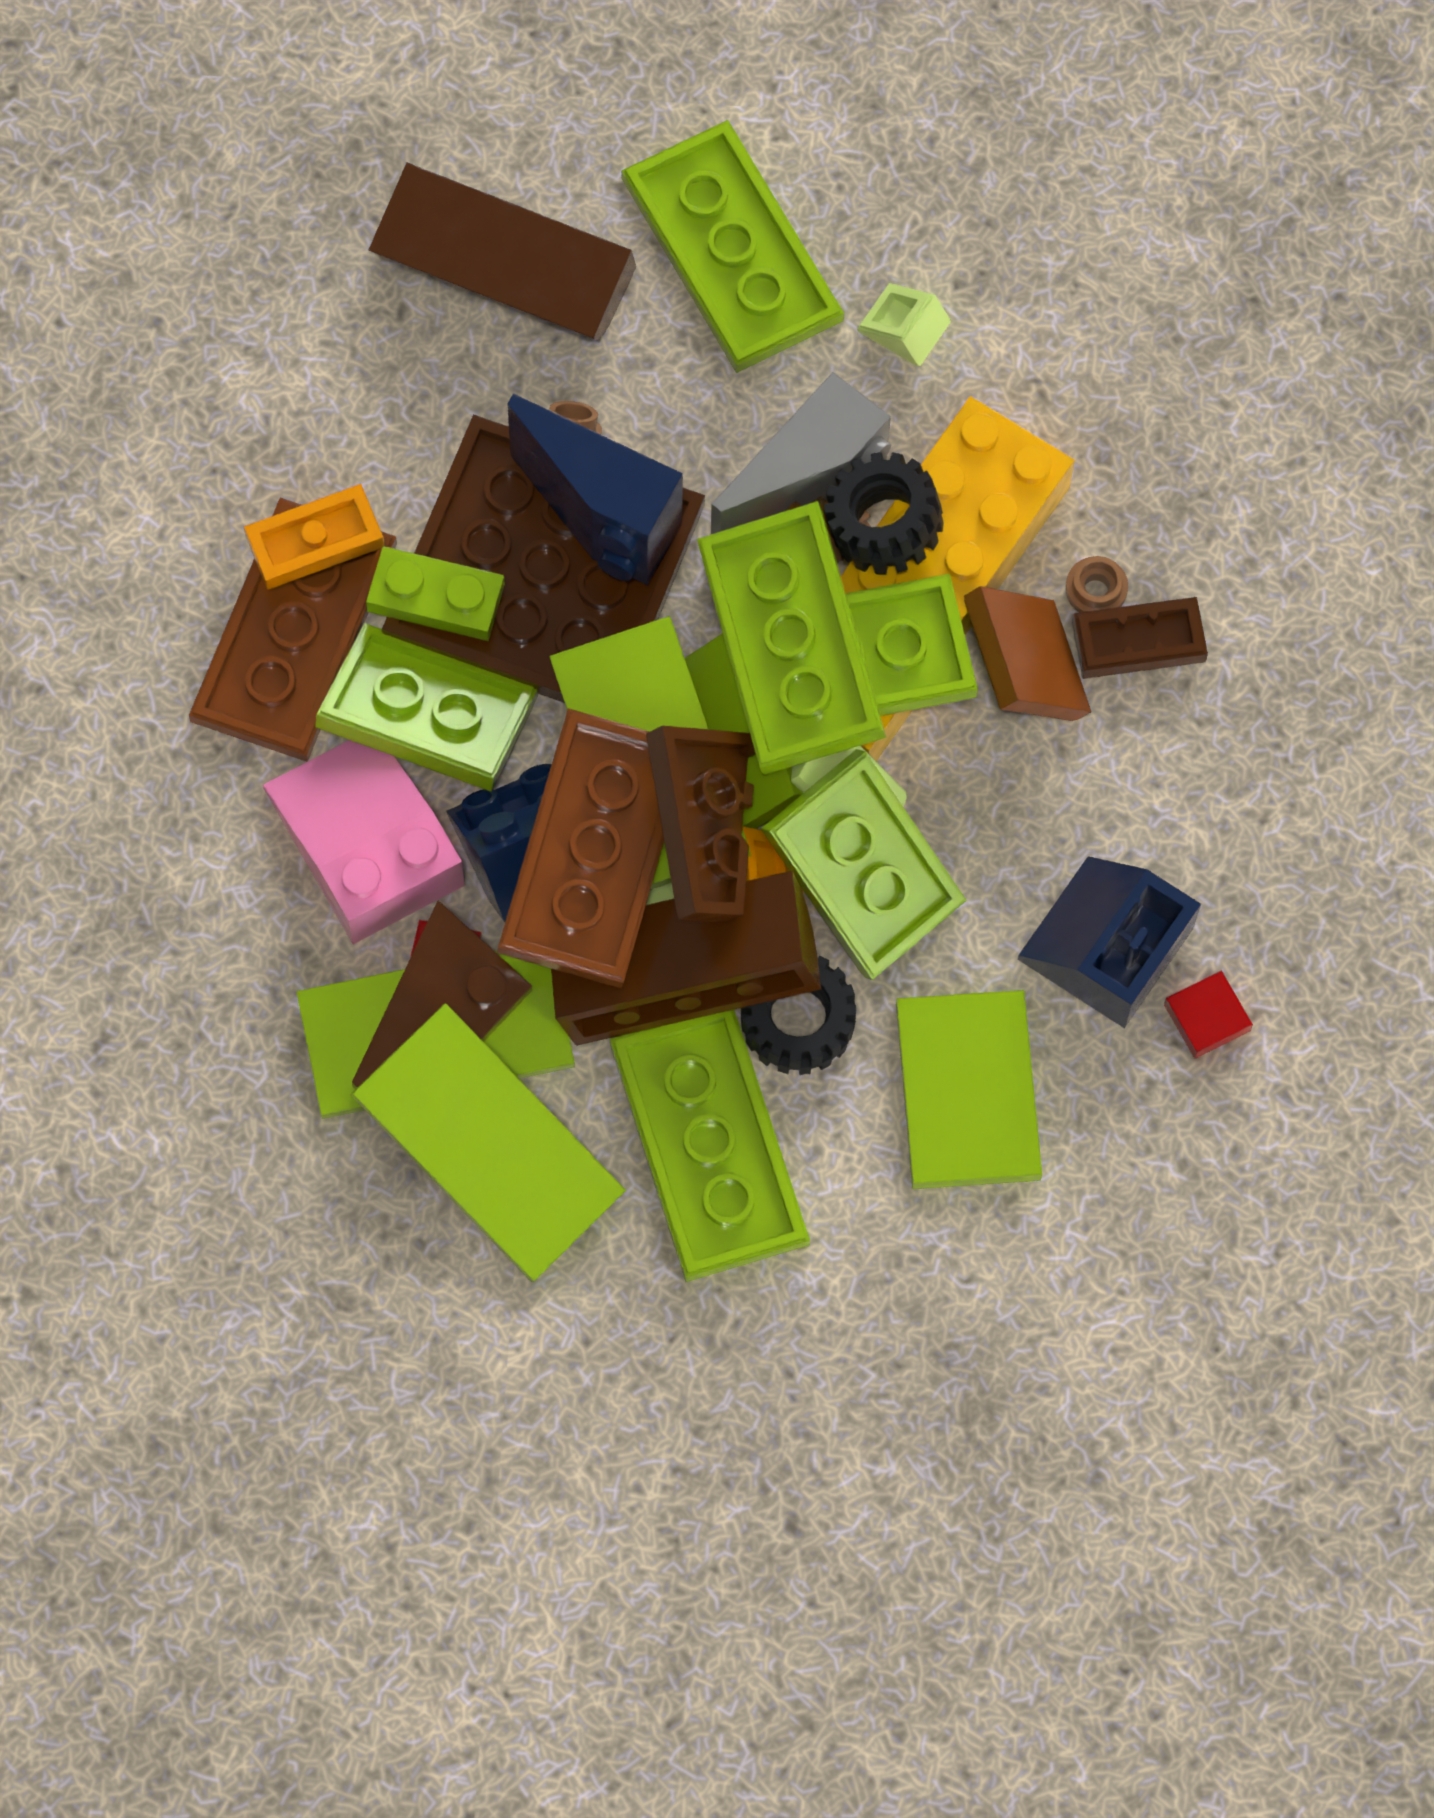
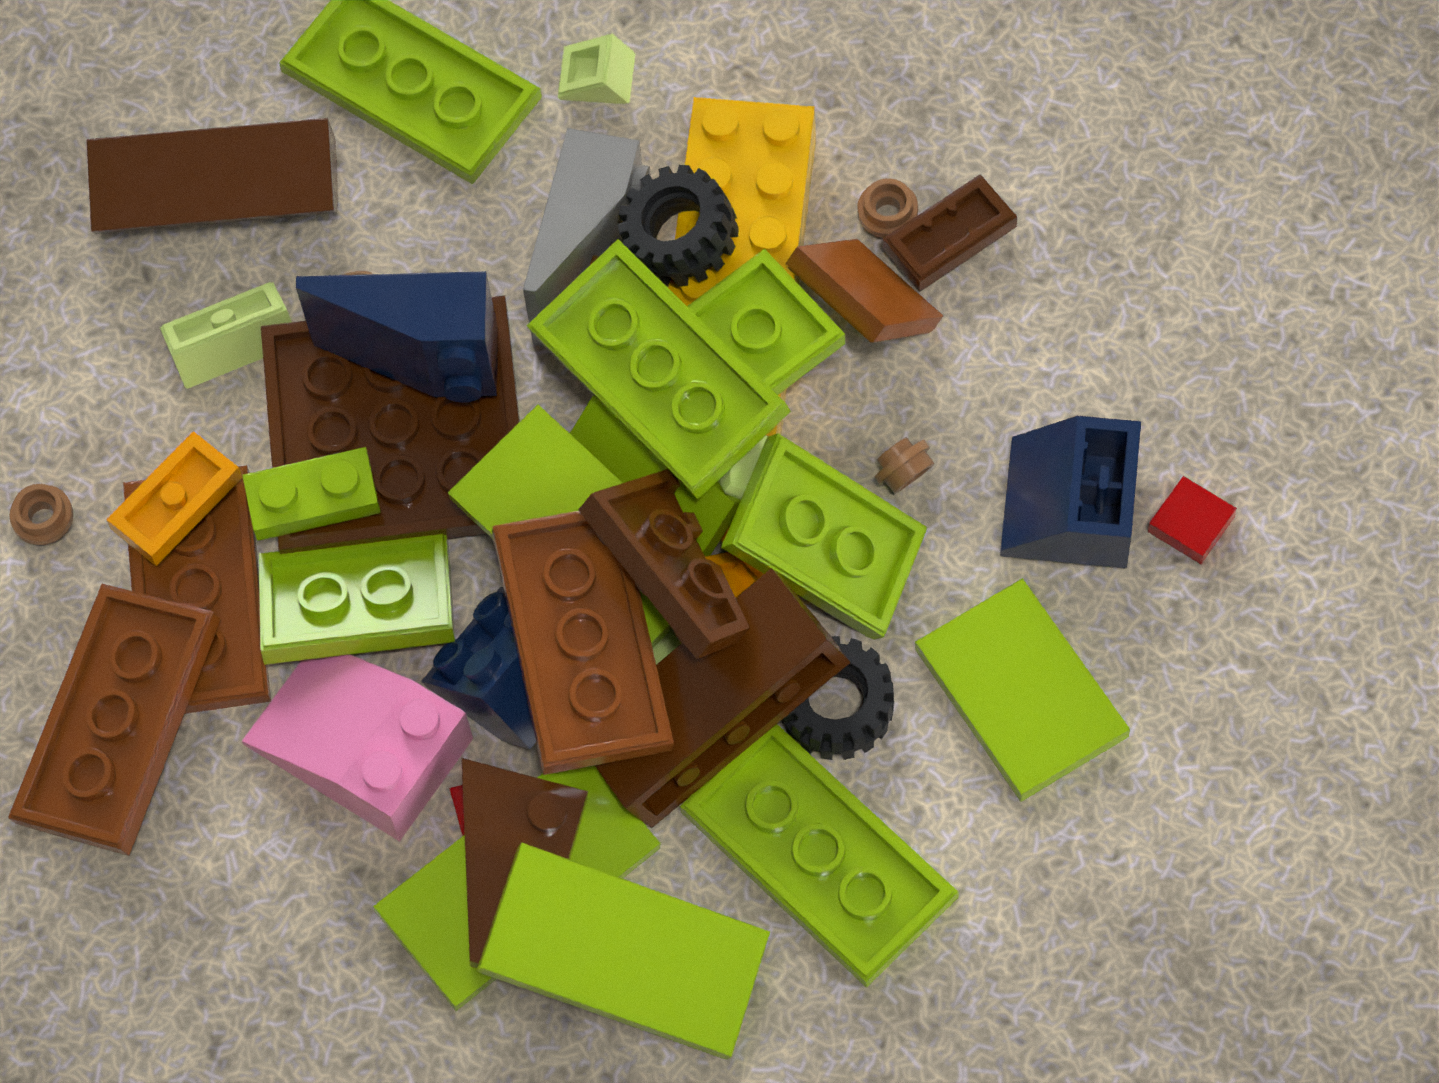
camera: 20 degrees left, 5 degrees down
none -> dark orange tile [8,583,221,856]
none -> medium nougat plate [9,484,73,545]
none -> yellowish green slope [160,282,292,389]
none -> medium nougat plate [874,437,935,494]

